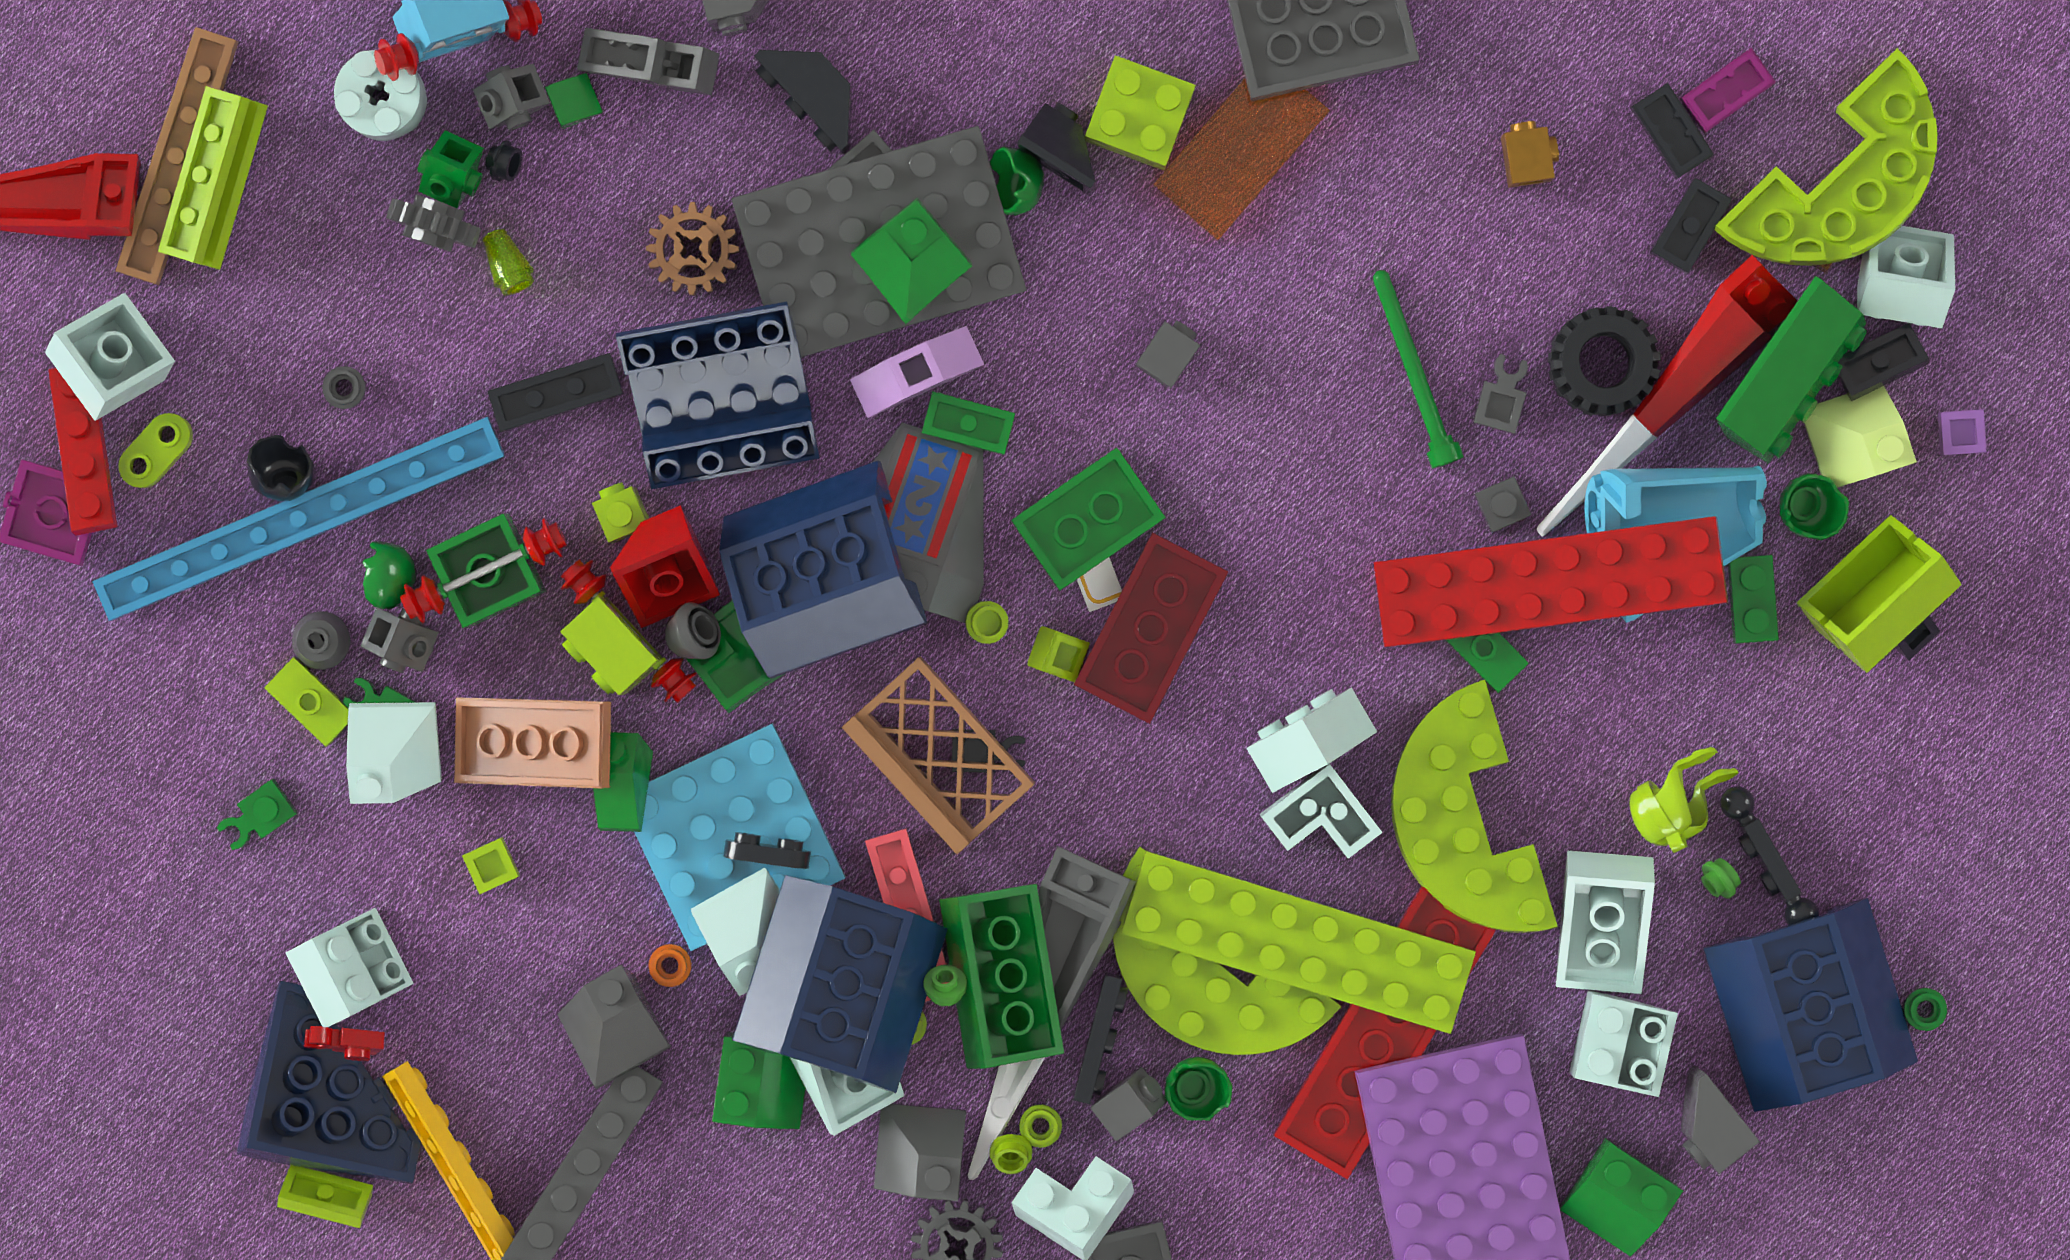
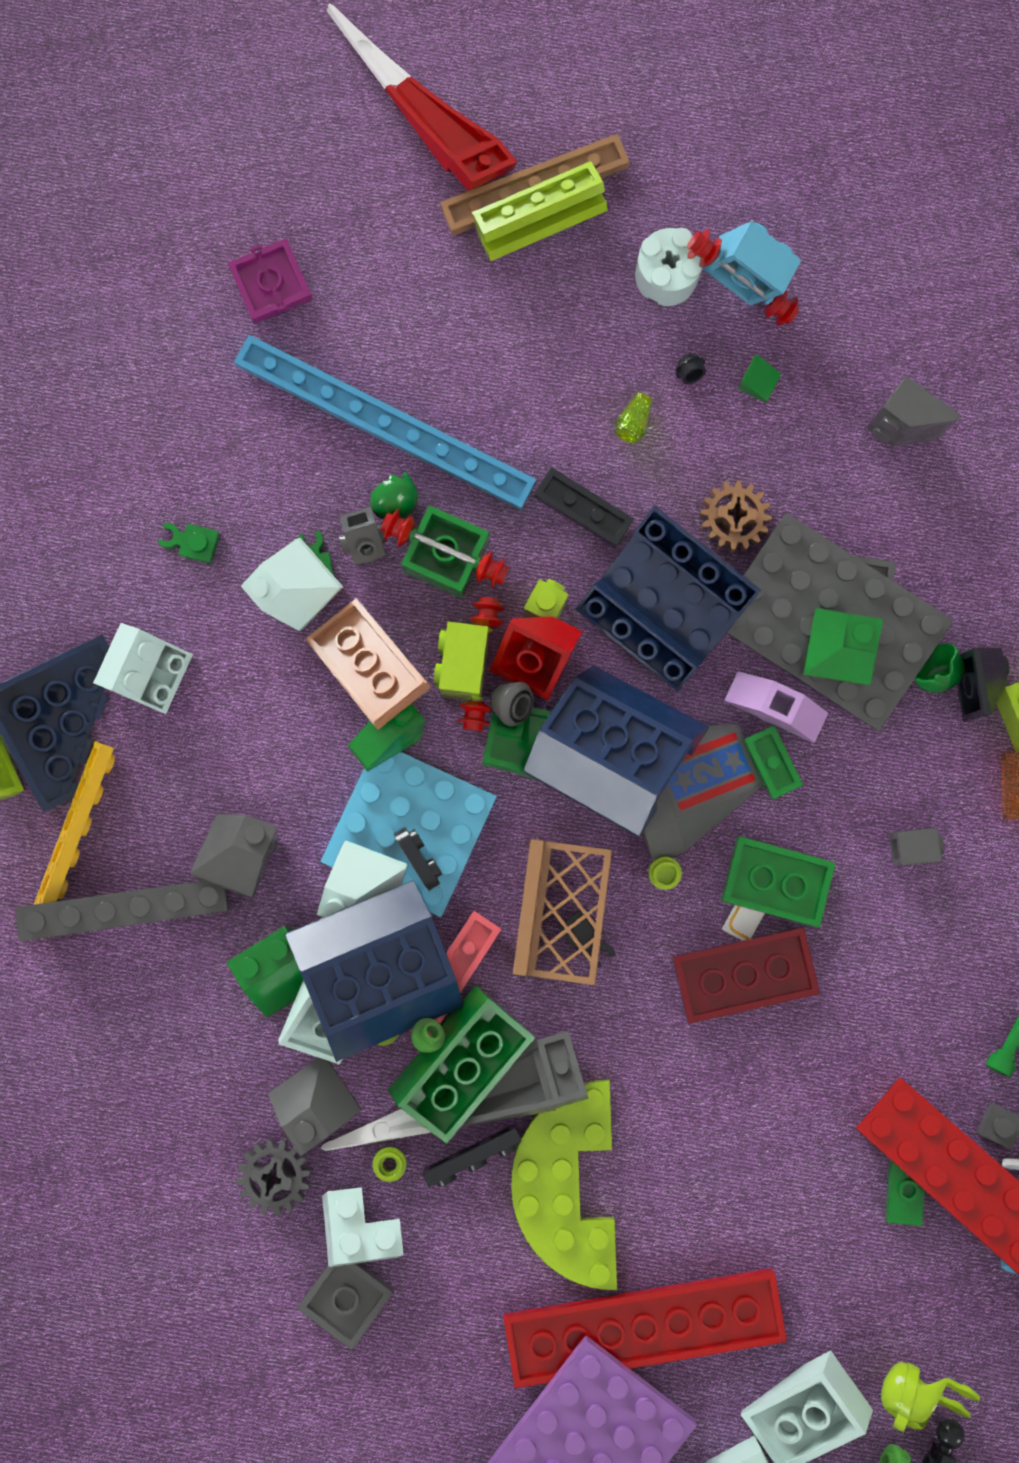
camera: 55 degrees right, 5 degrees down
light aqua brick [45,293,175,421] -> none
red plate [48,368,117,536] -> none
lime plate [118,413,193,488] -> none
black hair [247,435,315,501] -> none
lime plate [264,657,349,747] -> none
dark grey cone [292,611,350,670] -> none
red plate [304,1026,385,1061] -> none
dark grey plate [322,366,366,409] -> none
dark grey gear [386,195,481,252] -> none
green brick [417,130,484,208] -> none
lime plate [462,837,520,894] -> none
dark grey brick [473,64,550,131] -> none
dark grey slope [577,28,720,96] -> none
orange plate [649,944,692,987] -> none
black slope [754,50,852,155] -> none
lime plate [990,1134,1032,1174] -> none
lime slope [1027,626,1090,683] -> none
dark grey brick [1090,1066,1167,1141] -> none
lime plate [1121,851,1476,1034] -> none
green hair [1164,1056,1233,1121] -> none
light aqua brick [1247,687,1377,793] -> none
light aqua brick [1259,764,1383,859] -> none
lime plate [1391,680,1558,933] -> none

